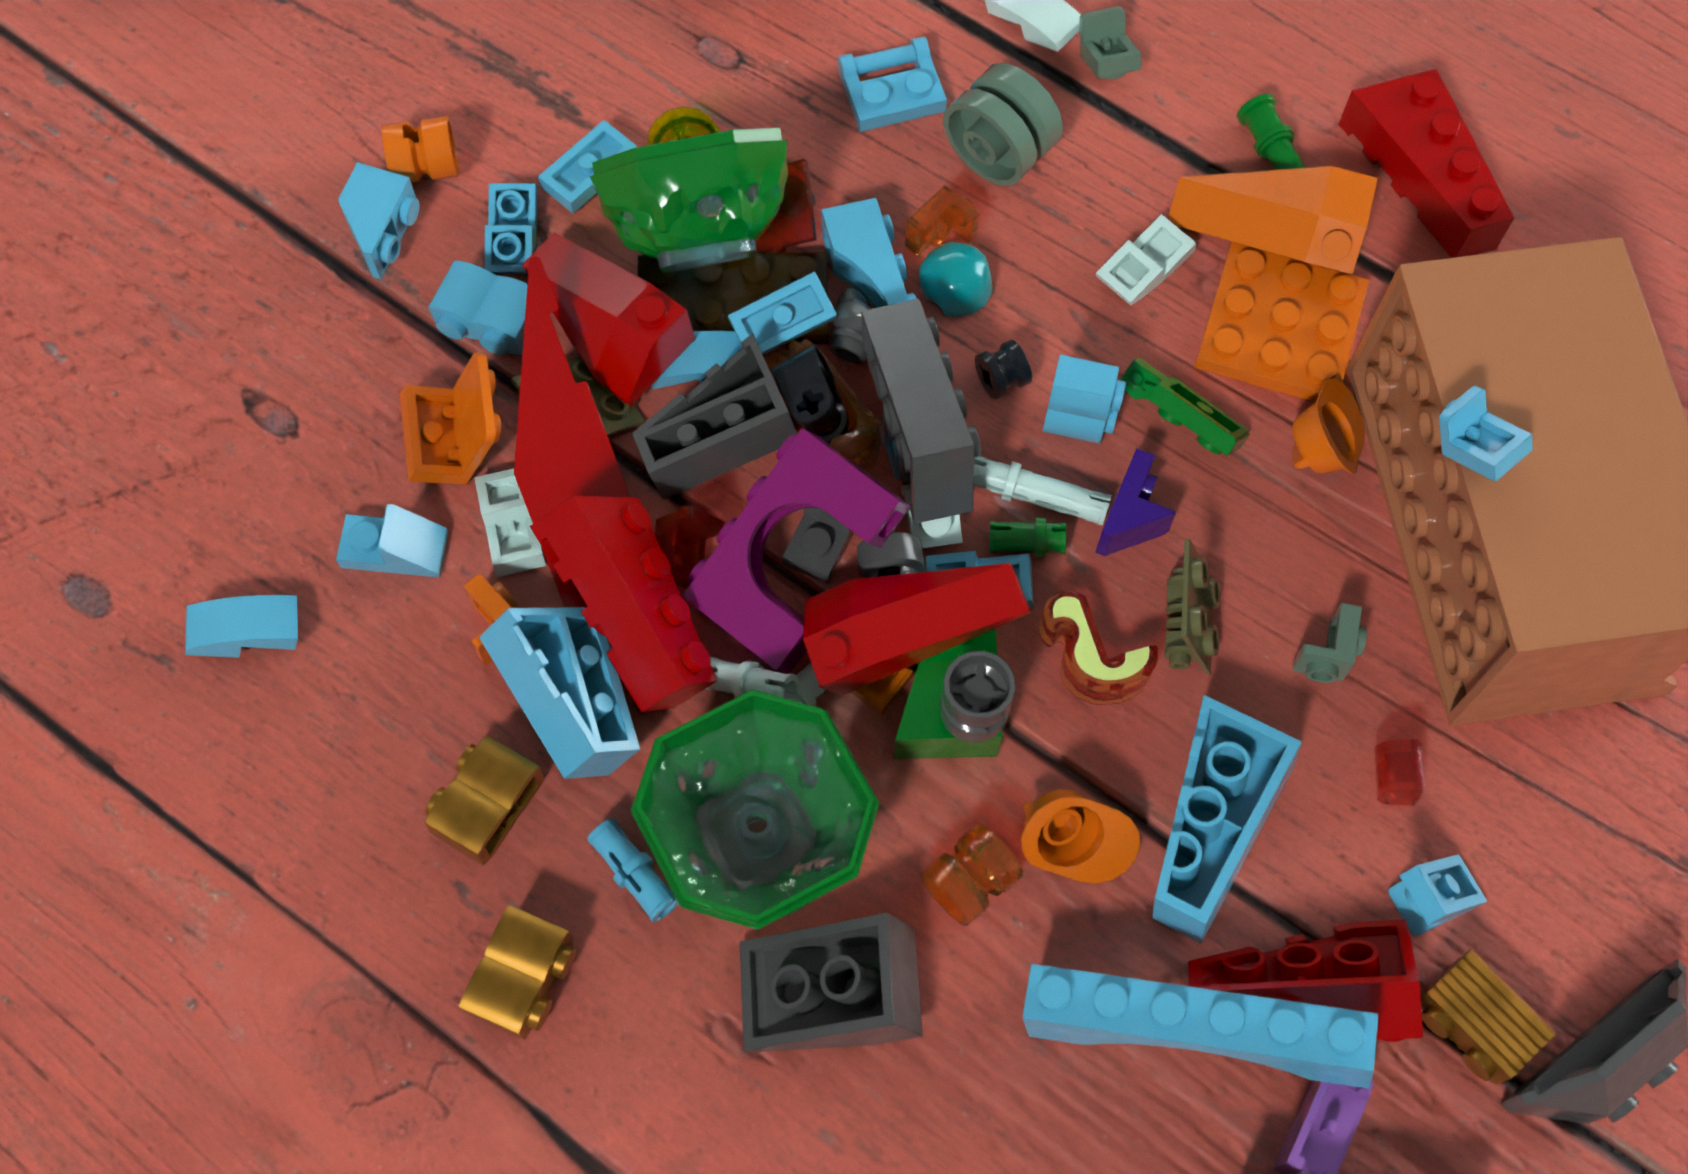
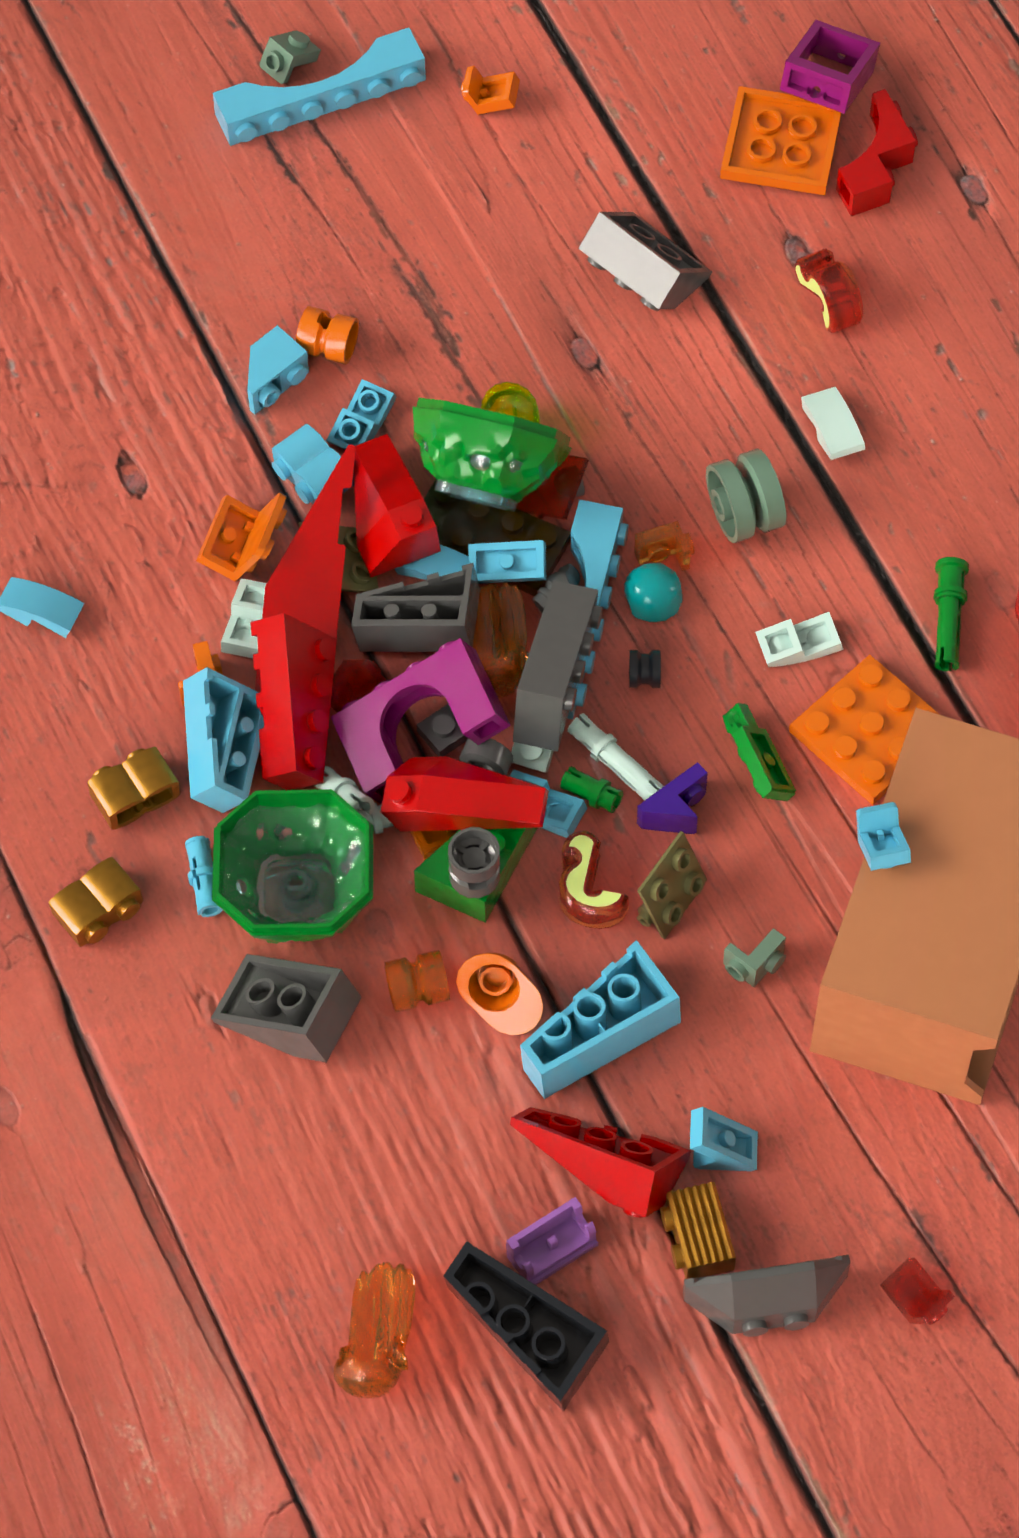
camera: 30 degrees right, 5 degrees down
medium azure slope [336,504,449,578] -> none
medium azure plate [538,120,637,214] -> none
black piece [771,345,850,445] -> none
medium azure plate [837,36,947,132] -> none
medium azure arch [1022,964,1378,1089] -> none
medium azure brick [1042,354,1126,444] -> none
sand green bracket [1079,6,1141,79] -> none
orange wedge [1168,166,1378,274] -> none
orange piece [1292,378,1365,474] -> none
clear red brick [1374,739,1424,806] -> none

